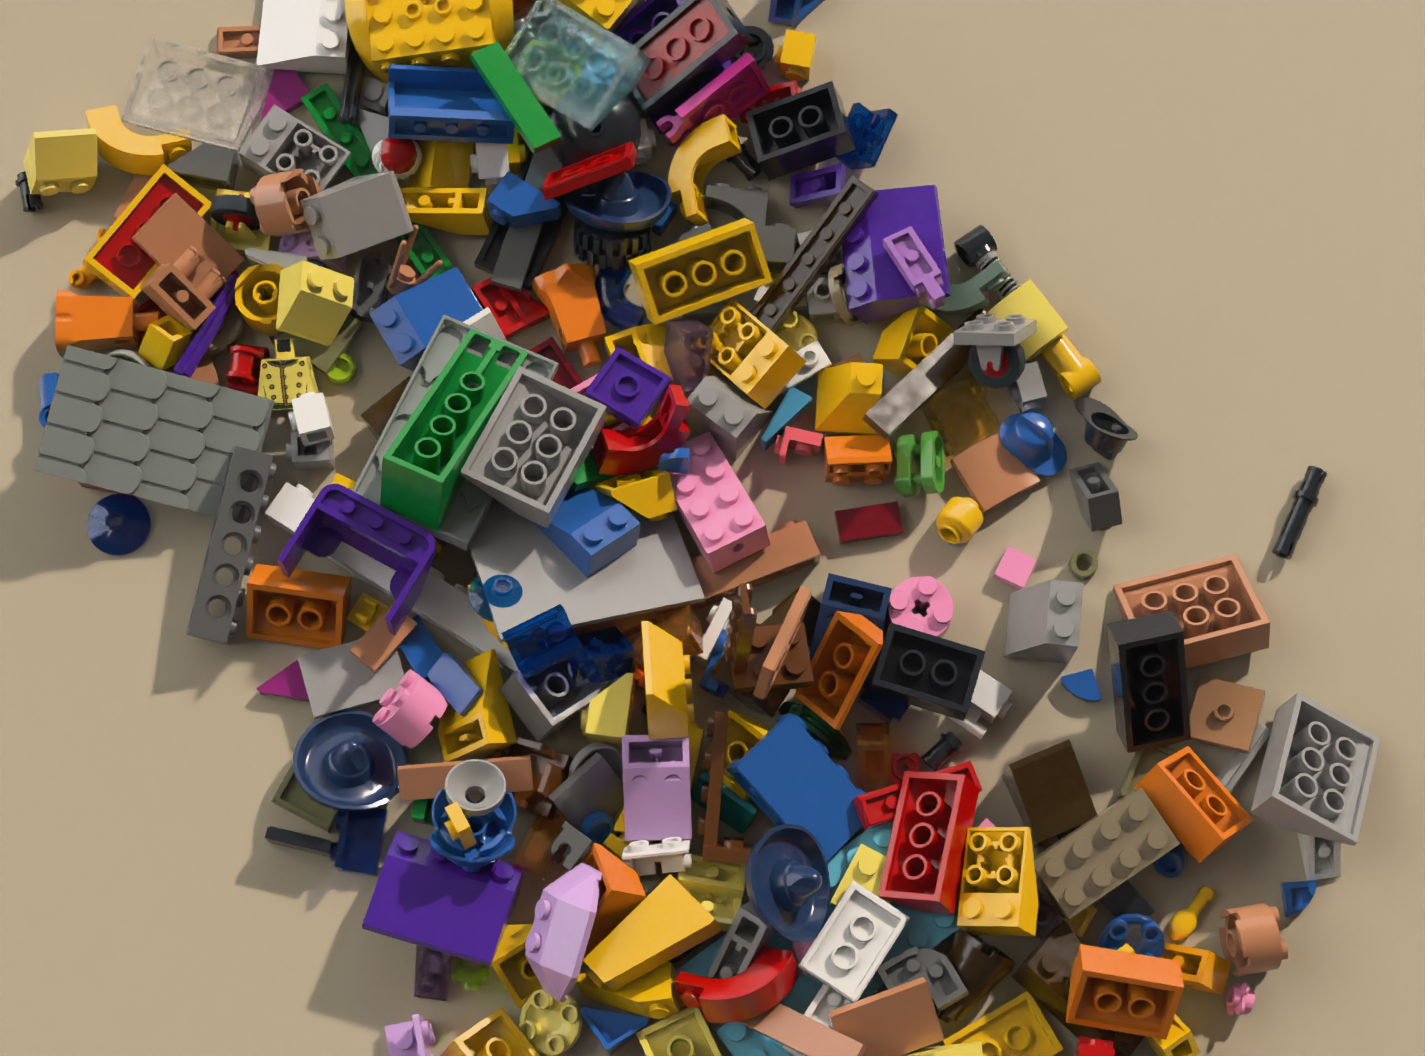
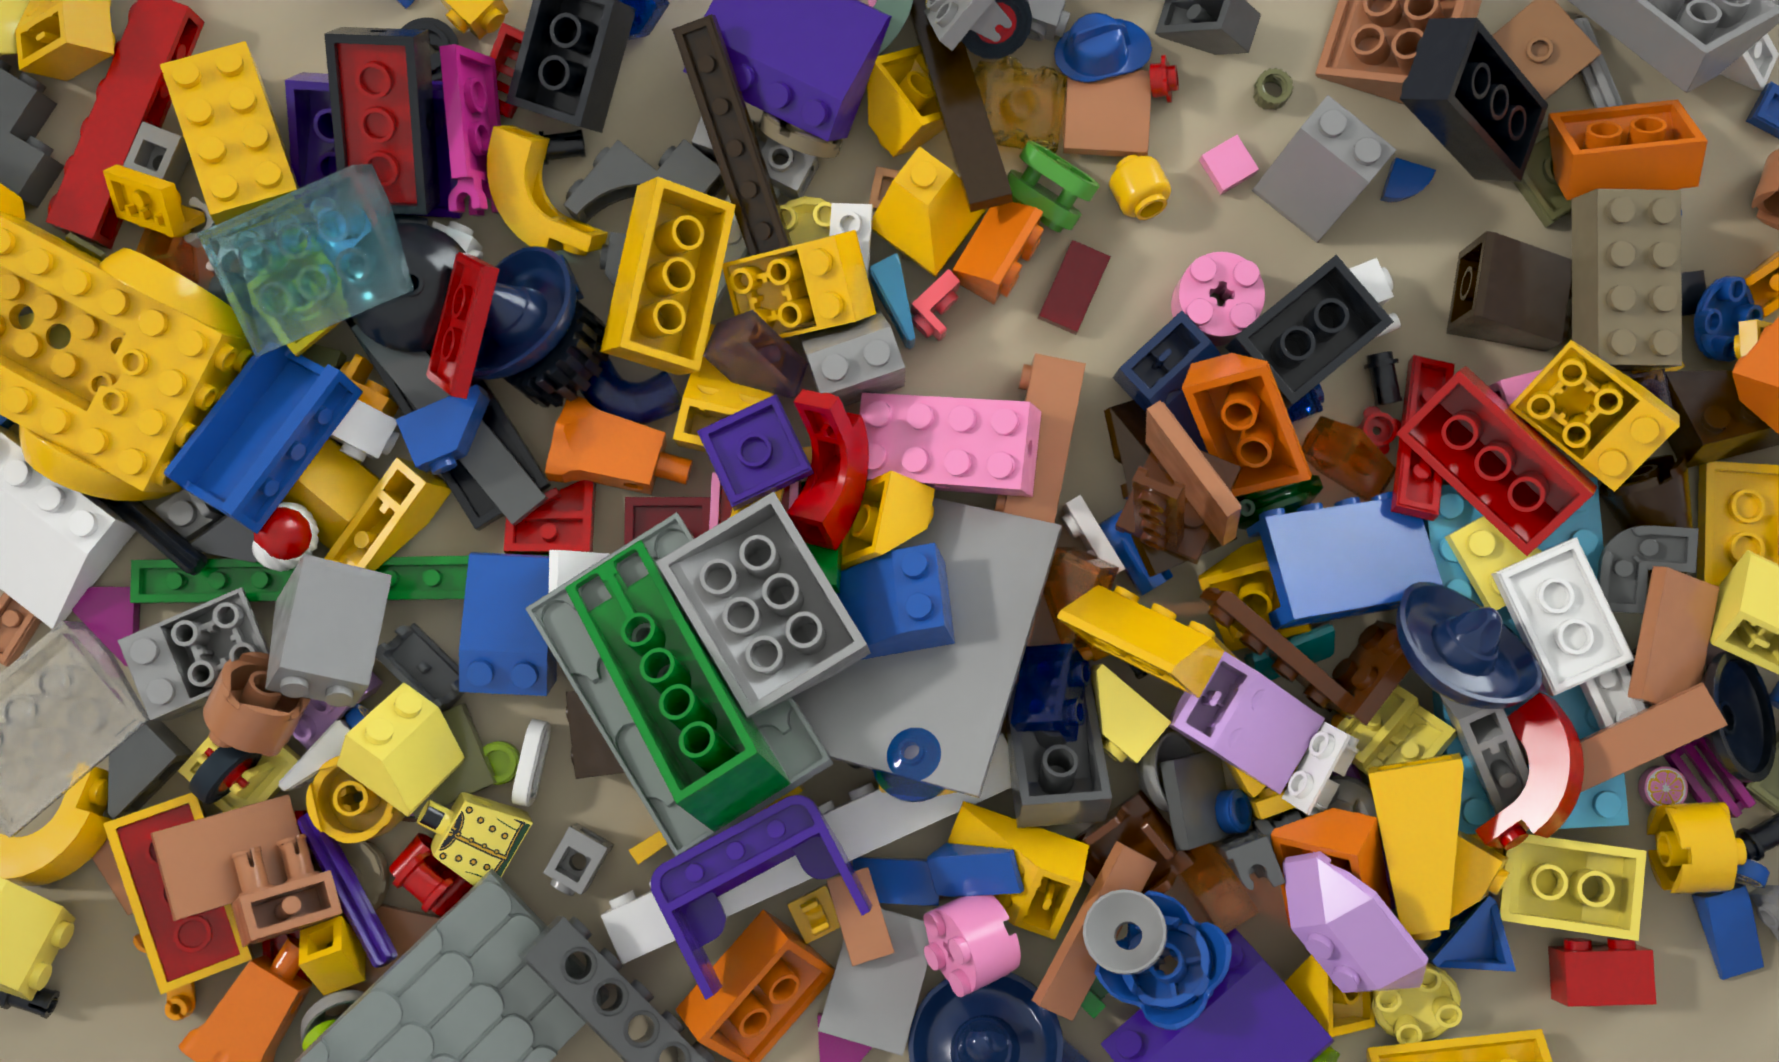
camera: 55 degrees left, 10 degrees up
white brick [288,392,335,446] -> none
nougat plant [386,225,443,296] -> none
yellow plate [444,801,477,850] -> none
green tile [470,42,562,154] -> none
clear blue bracket [501,604,583,679] -> none
blue tile [657,448,691,475] -> none
dark purple slope [789,164,845,209] -> none
medium lavender hinge [883,226,945,310] -> none
yellow piece [1168,885,1214,940] -> none
none -> white tile [512,719,551,807]
none -> red plate [1149,55,1179,103]

